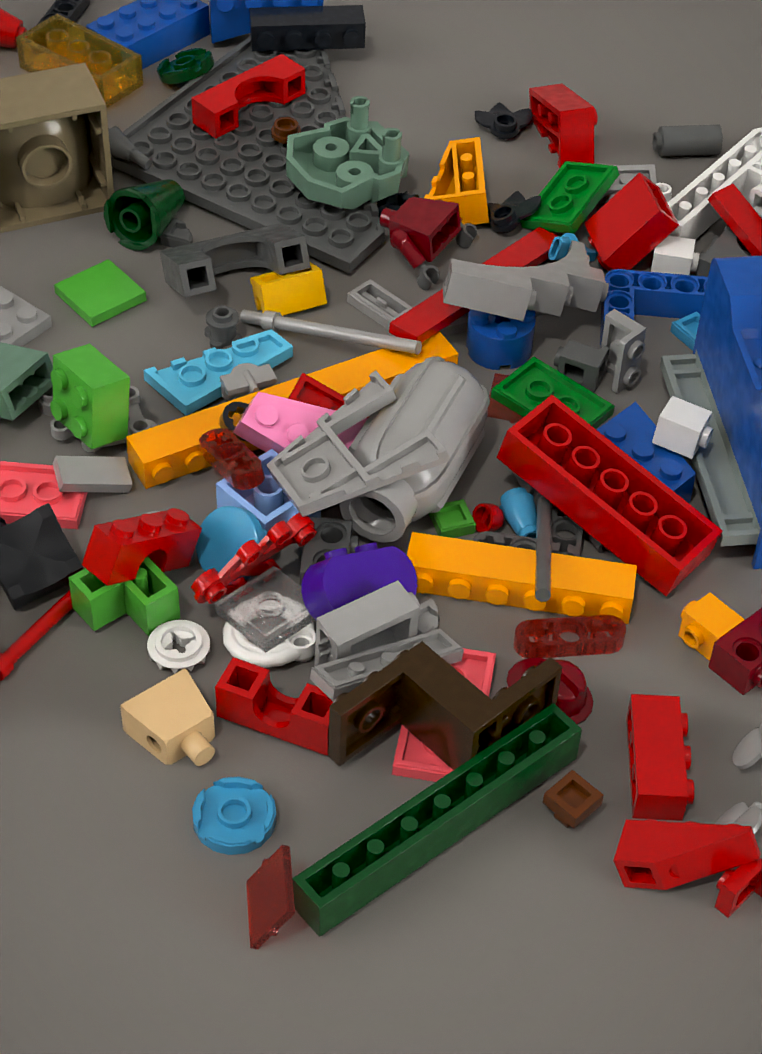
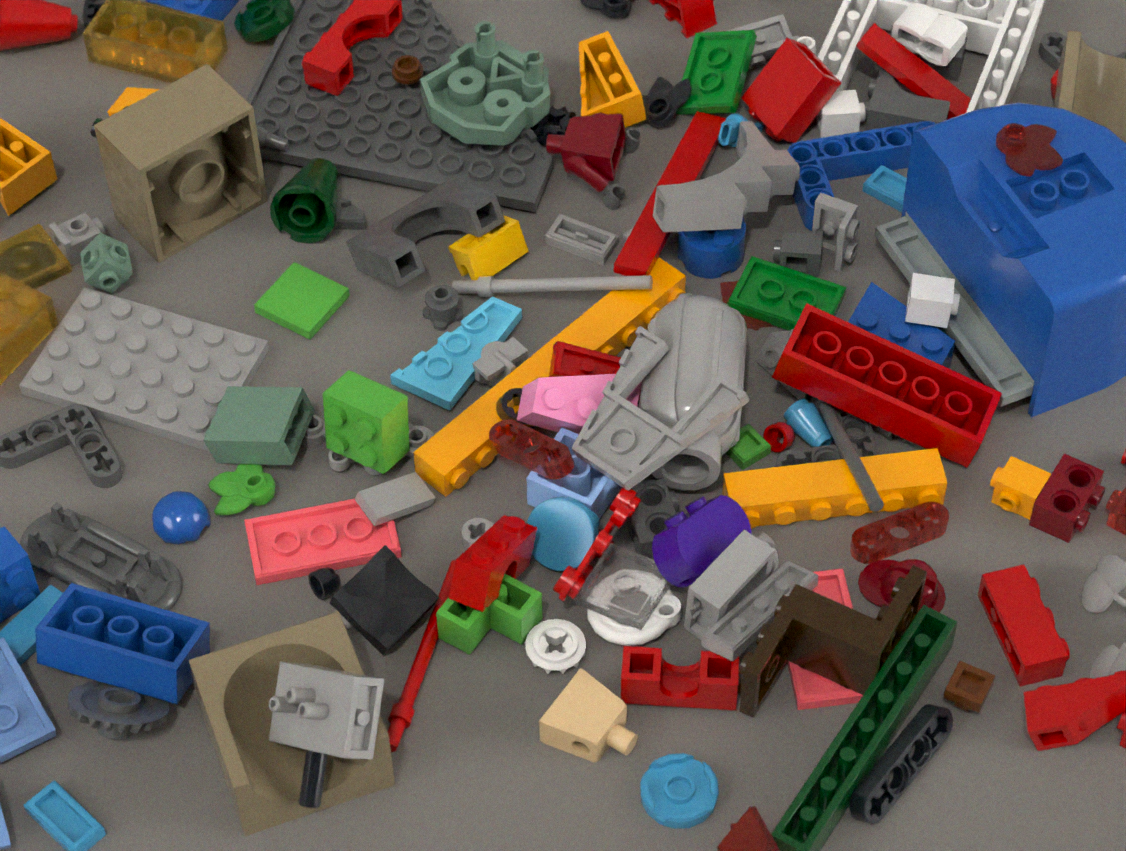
camera: 15 degrees left, 5 degrees up
none -> black beam [849,704,953,824]

